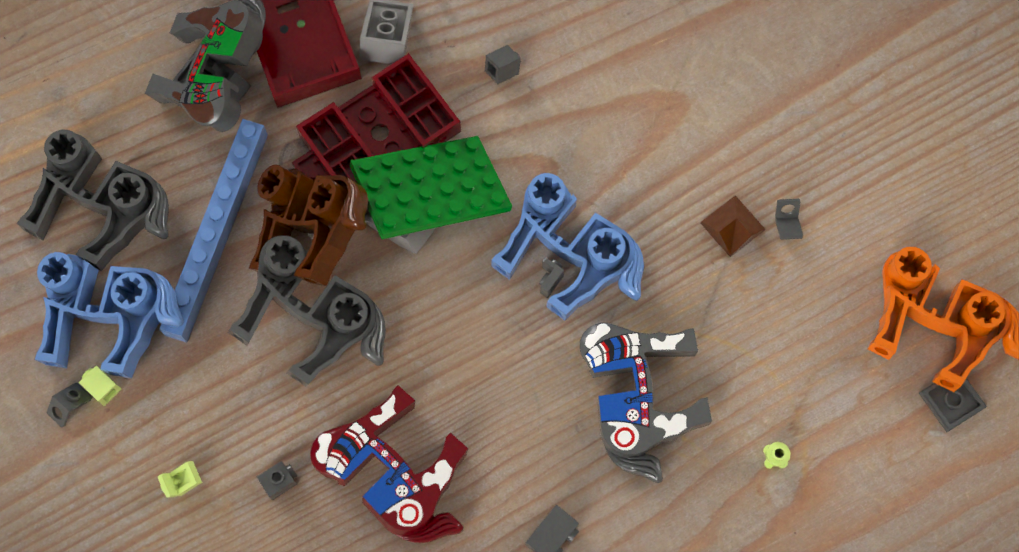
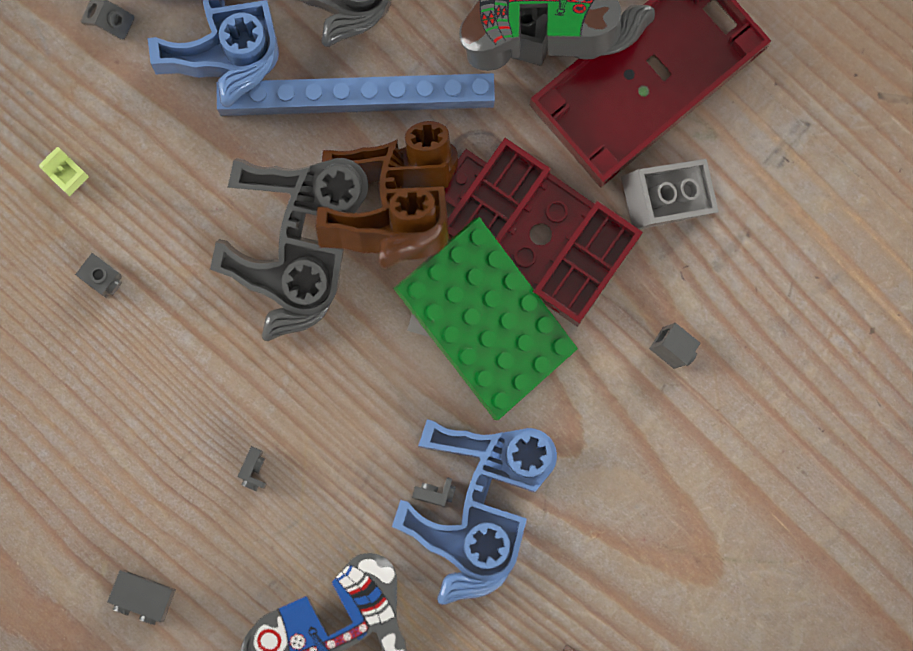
camera: 70 degrees right, 10 degrees up
yellowish green brick [79,365,121,406] -> none
animal [310,385,468,543] -> none
none -> dark grey bracket [237,446,267,492]

